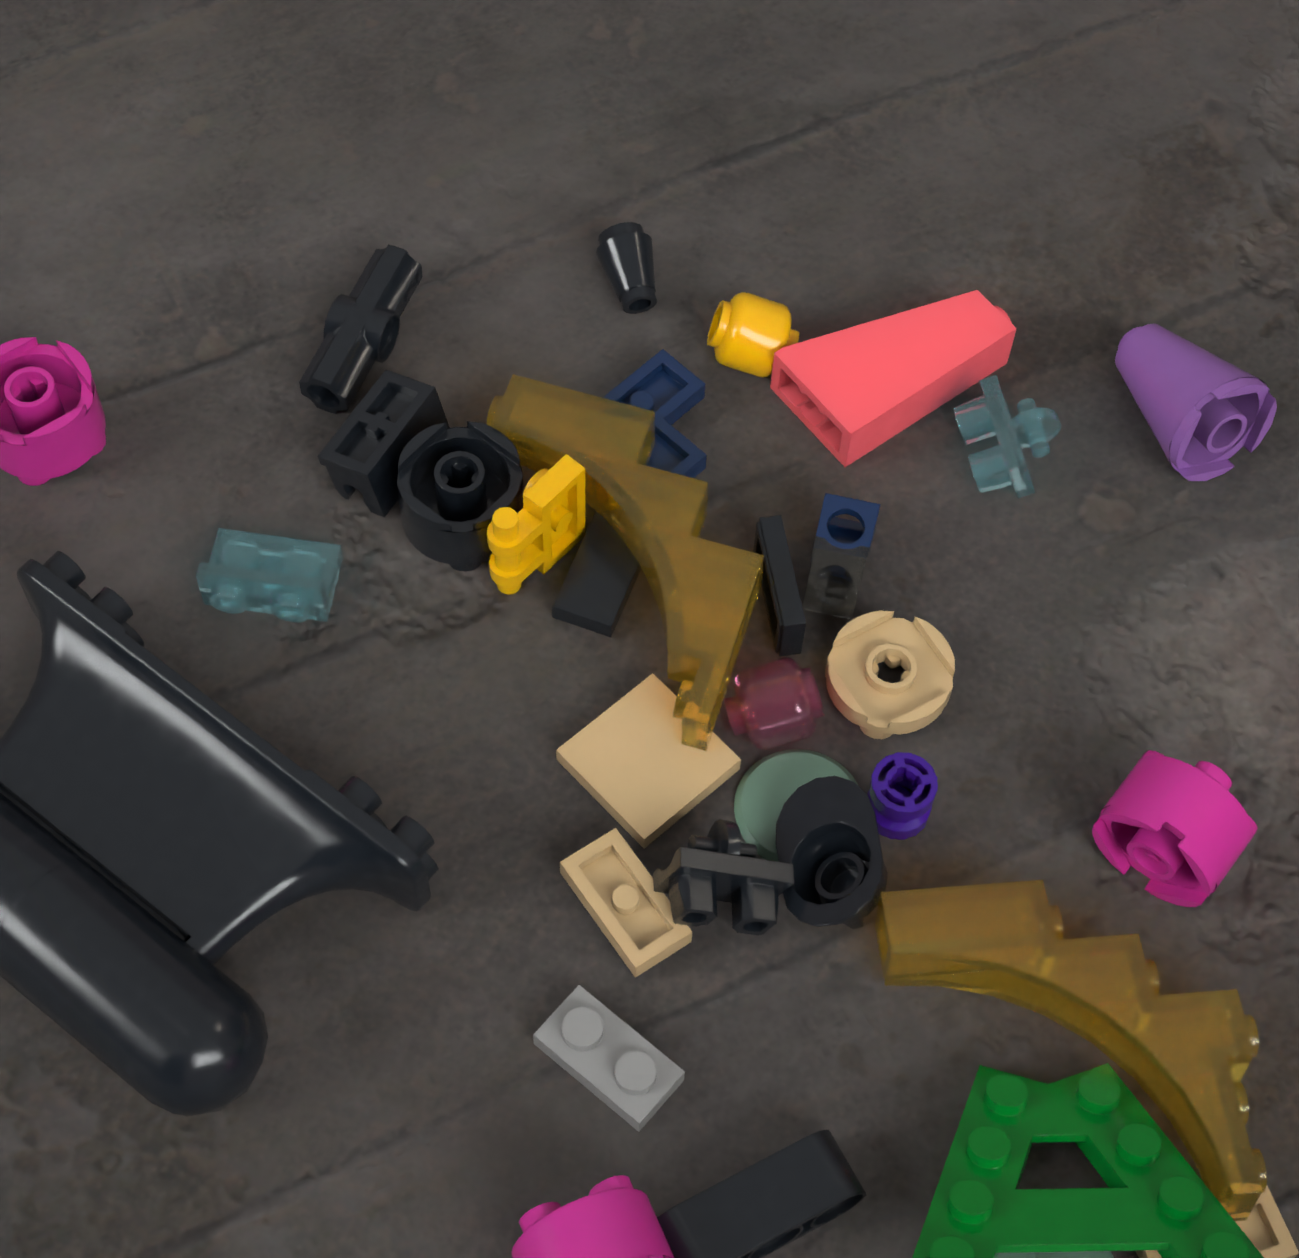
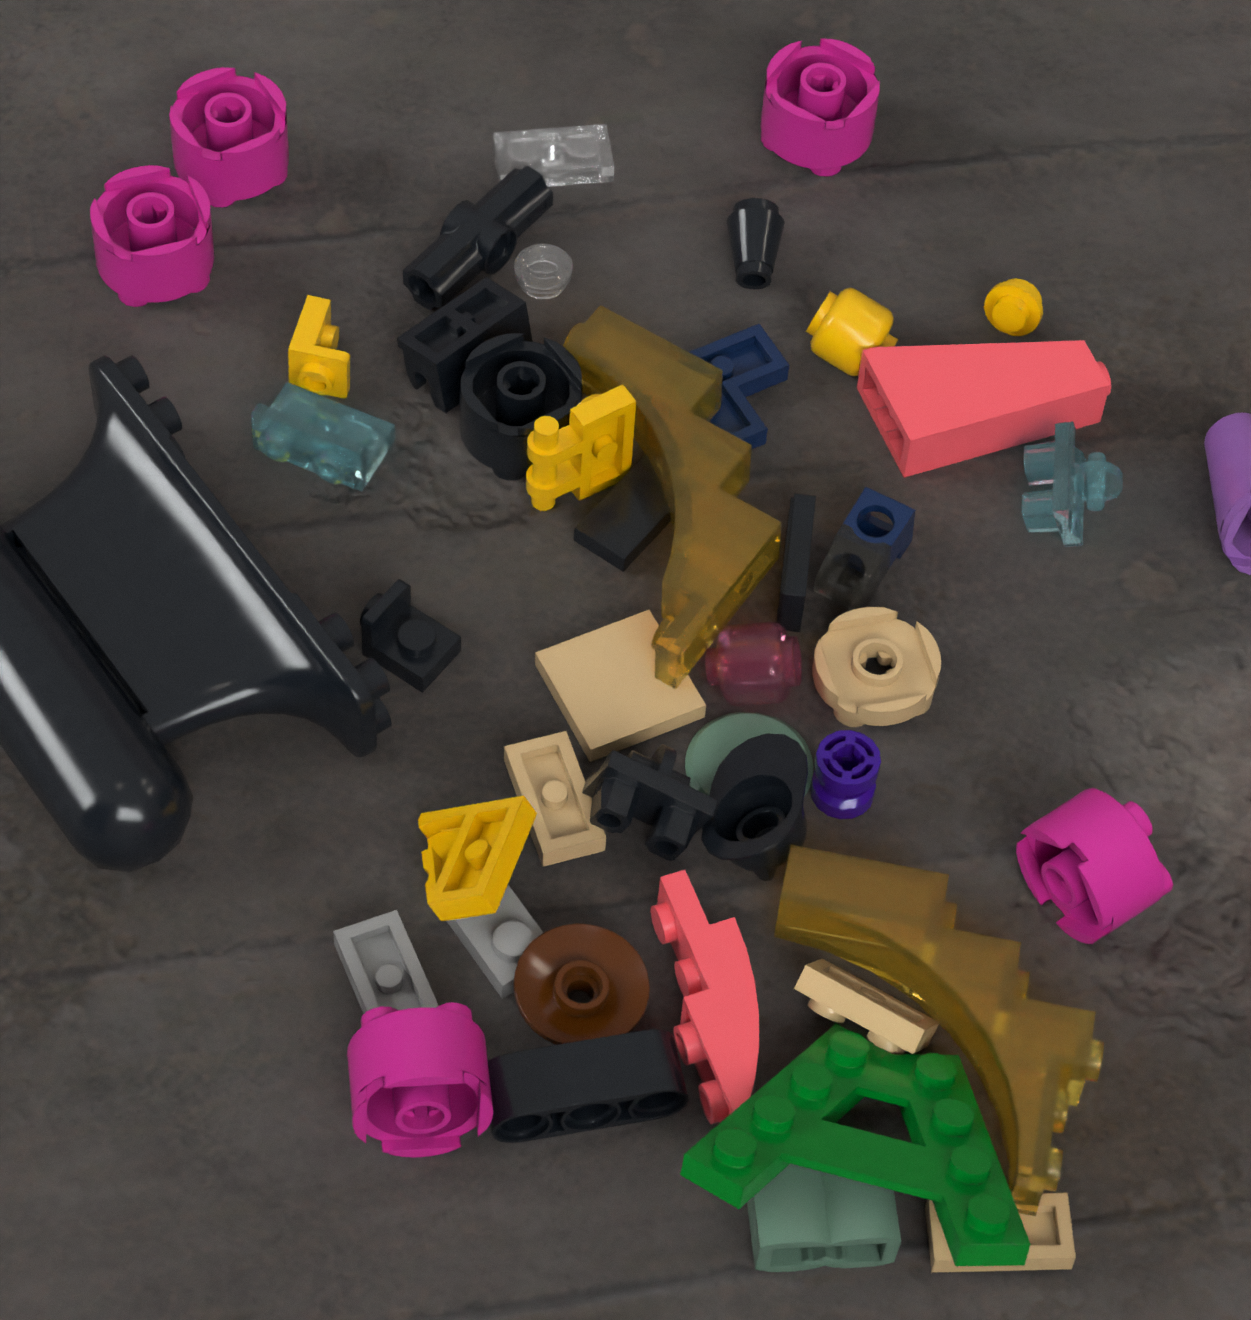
camera: 15 degrees right, 5 degrees down
none -> dark pink brick [169,67,289,208]
none -> yellow bracket [288,295,350,399]
none -> light grey plate [333,910,439,1014]
none -> black bracket [360,579,461,693]
none -> yellow wing [418,796,537,921]
none -> clear plate [493,124,614,187]
none -> reddish brown dish [513,924,650,1045]
none -> clear plate [514,244,573,299]
none -> coral slope [650,870,759,1124]
none -> dark pink brick [761,38,880,177]
none -> tan plate [794,958,940,1055]
none -> yellow plate [984,278,1043,336]

